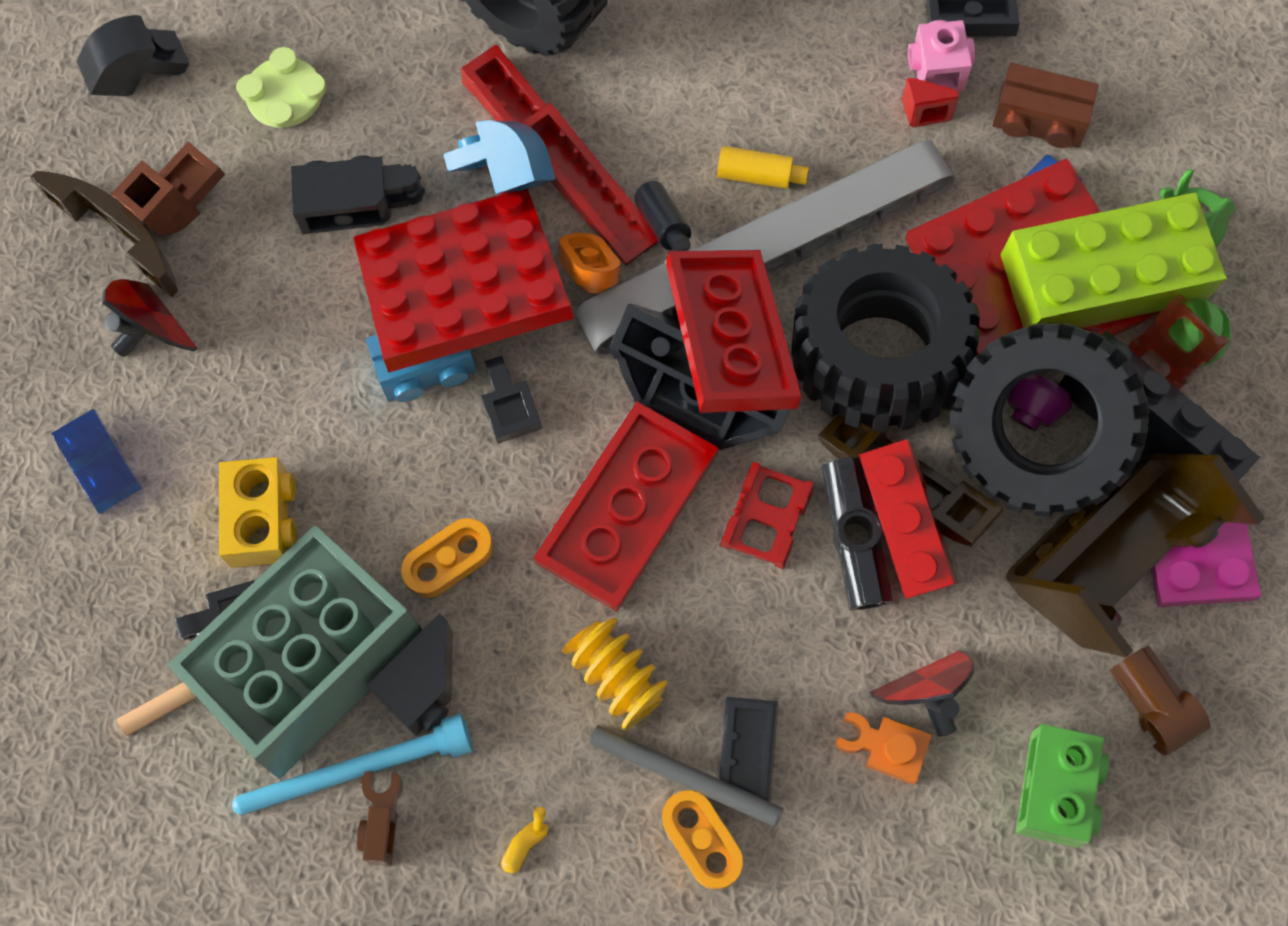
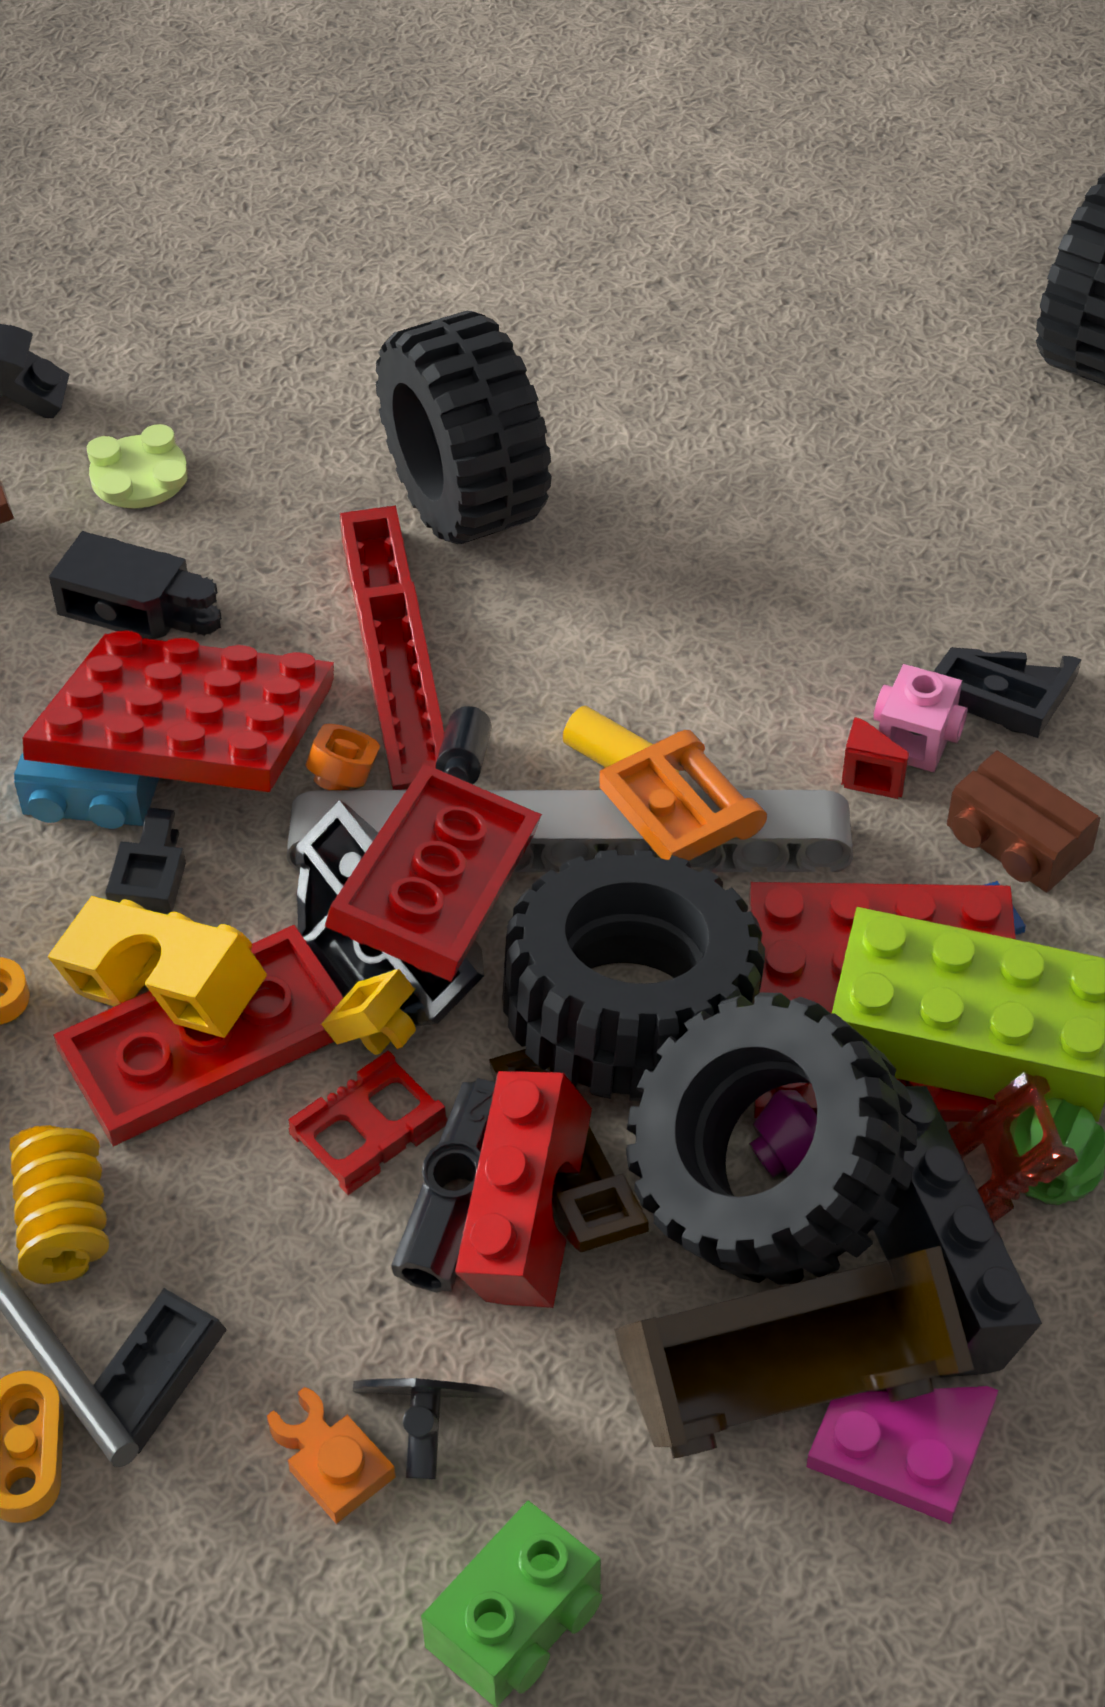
camera: 25 degrees right, 20 degrees down
brick [443,120,556,194] -> none
reddish brown piece [1109,645,1211,756] -> none
none -> yellow arch [47,896,267,1038]
none -> yellow tile [321,969,416,1055]
none -> orange plate [600,730,767,861]

